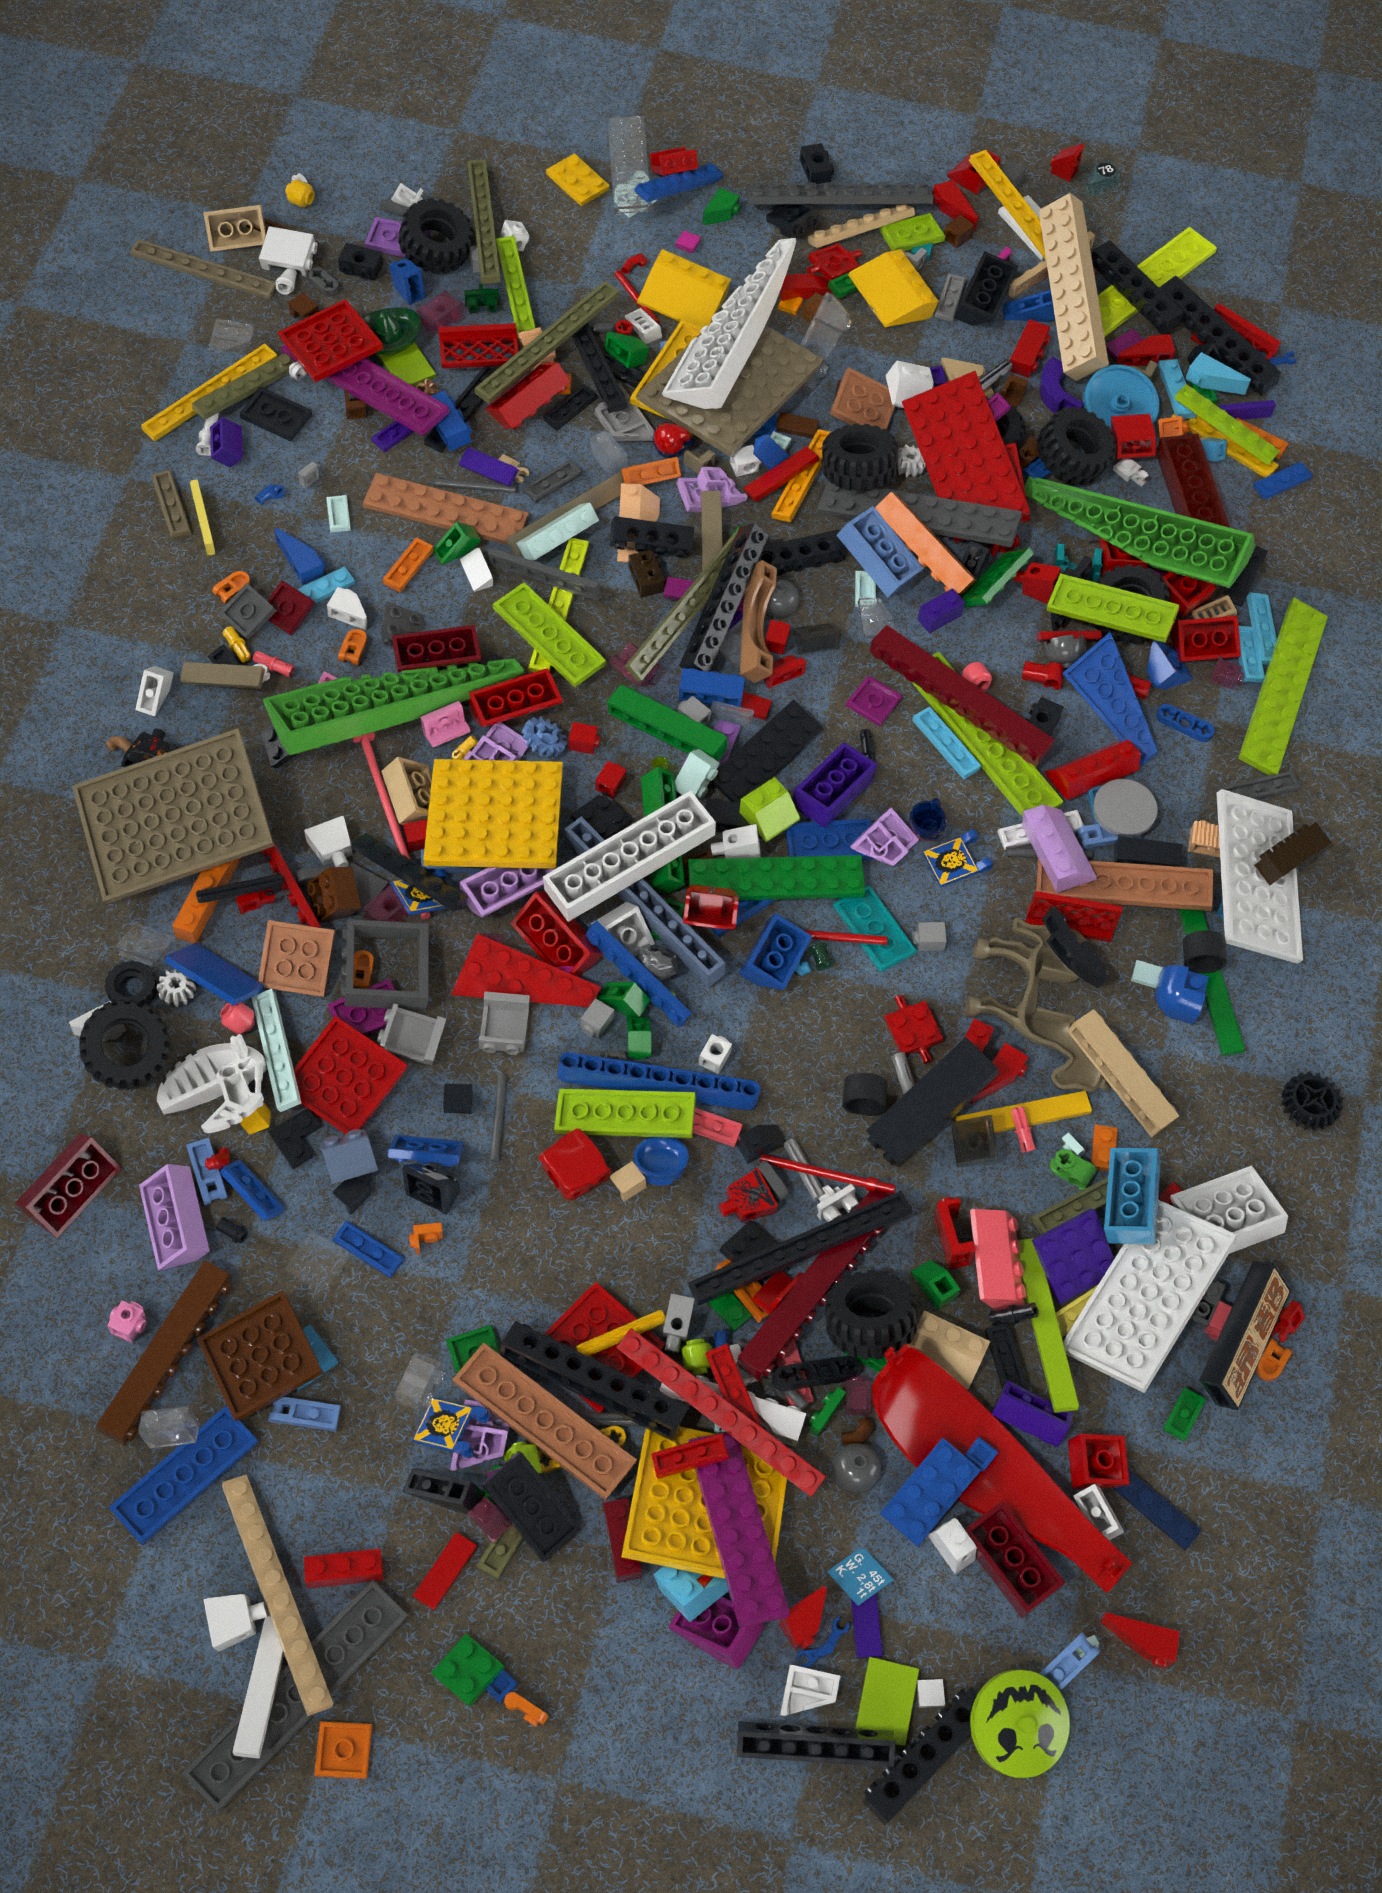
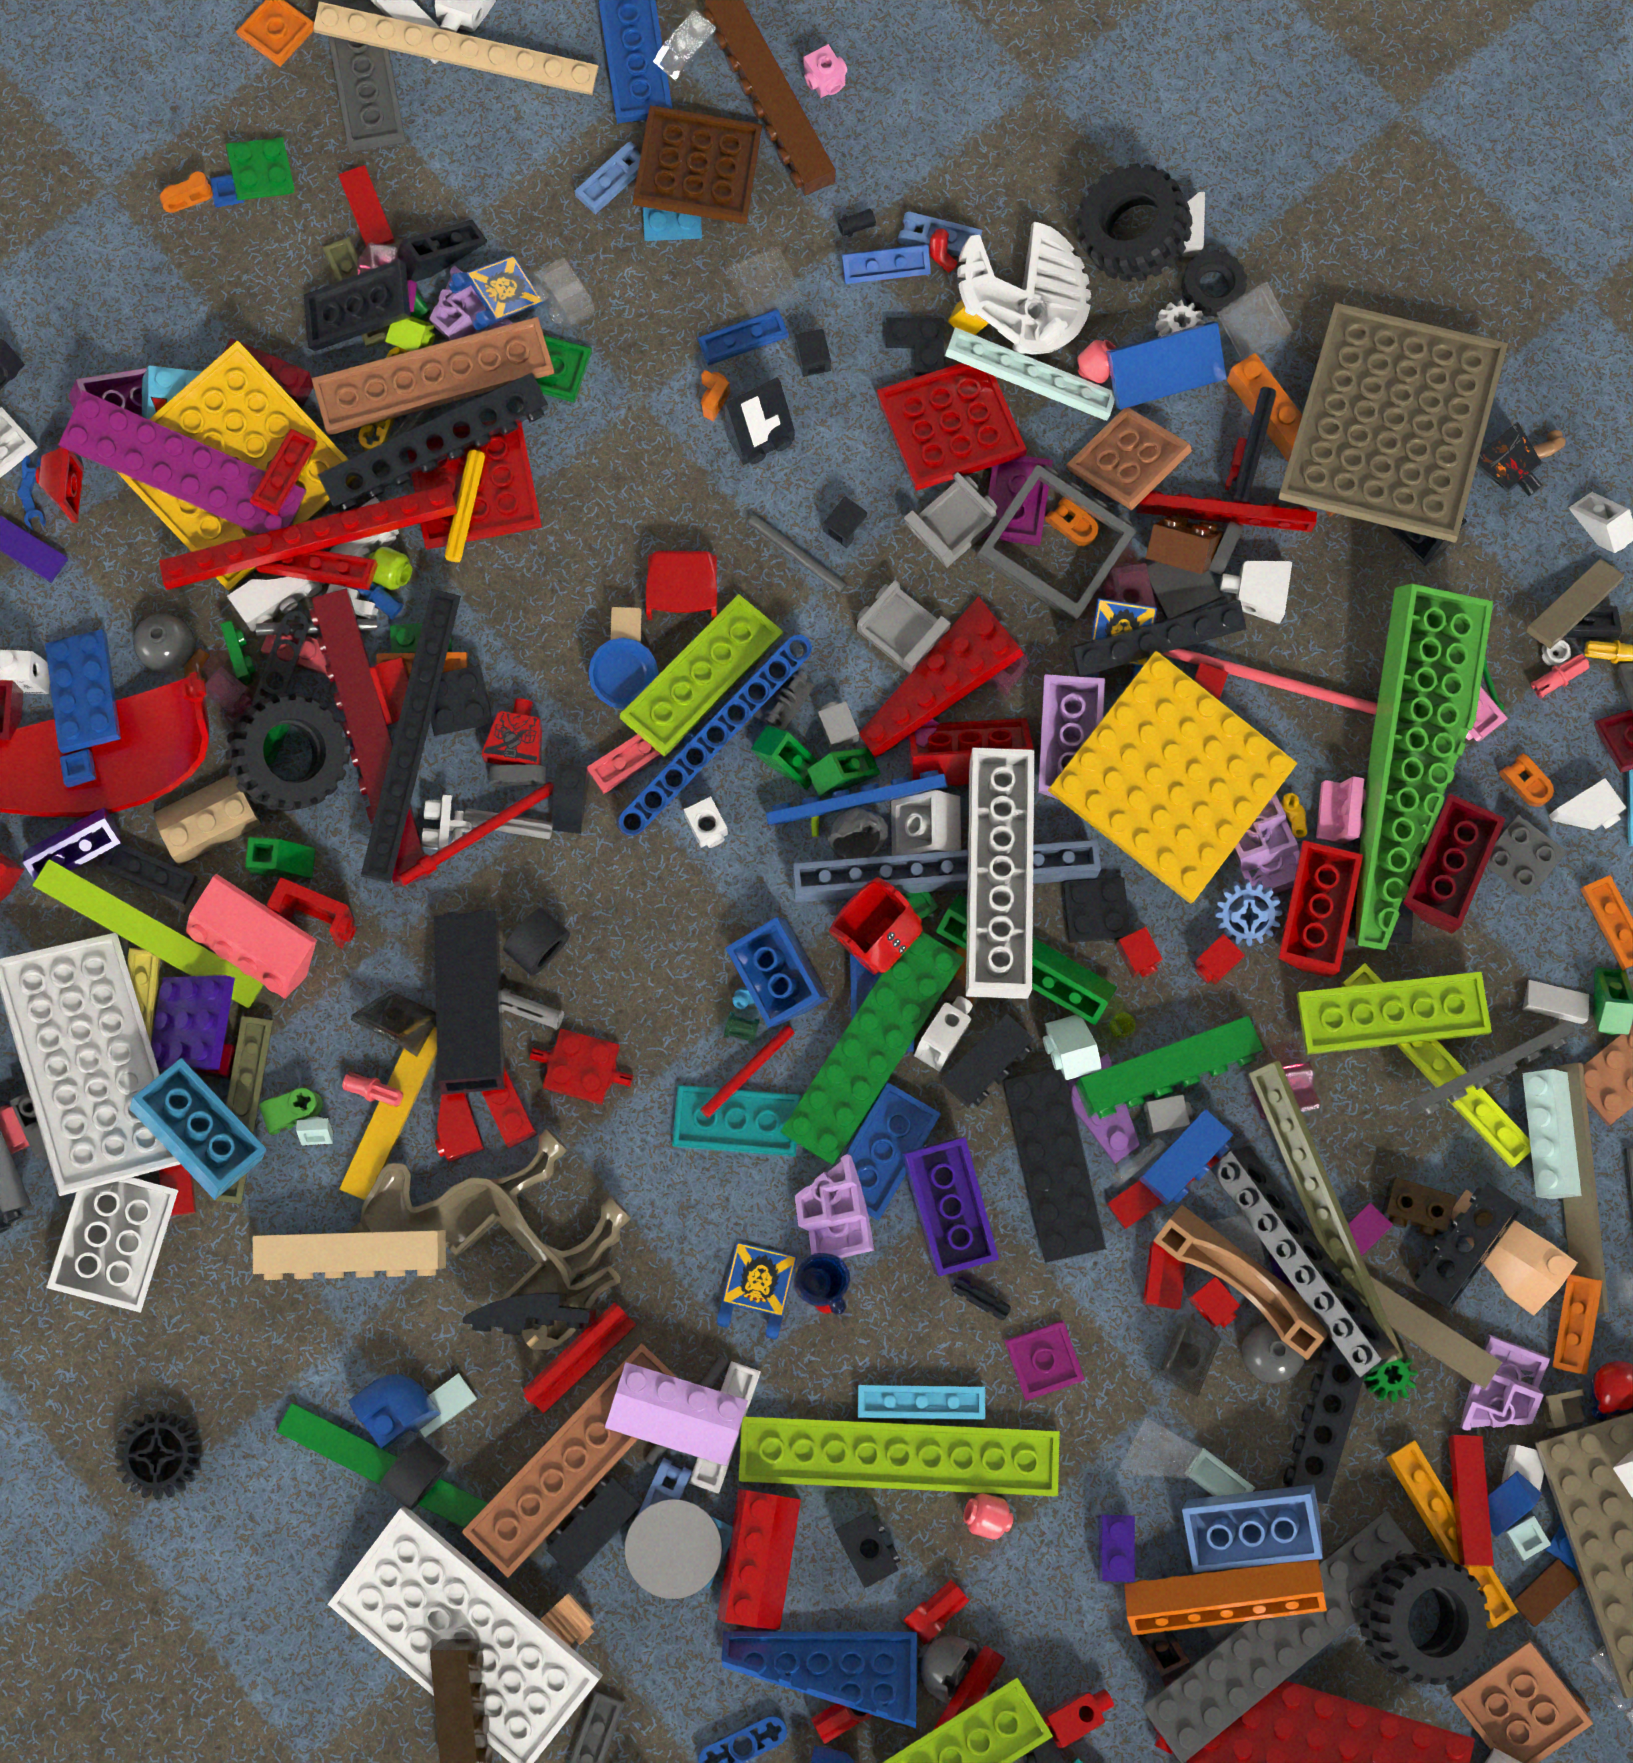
camera: 130 degrees right, 15 degrees up
dark red slope [15,1134,122,1238] -> none
lavender slope [139,1164,210,1271] -> none
red brick [304,1548,384,1589] -> none
sand blue slope [320,1129,378,1184] -> none
tan slope [381,757,432,825] -> none
blue plate [388,1134,464,1167] -> none
light grey torso [663,1293,695,1353] -> none
lime slope [739,777,800,842] -> none
dark azure sticker [827,1549,894,1606] -> none
dark red brick [869,625,1055,767] -> none
white gear [897,444,926,478] -> none
light grey brick [913,922,947,952] -> none
green plate [961,547,1033,608] -> none
black pin [989,1302,1039,1326] -> none
orange plate [1090,1124,1118,1172] -> none

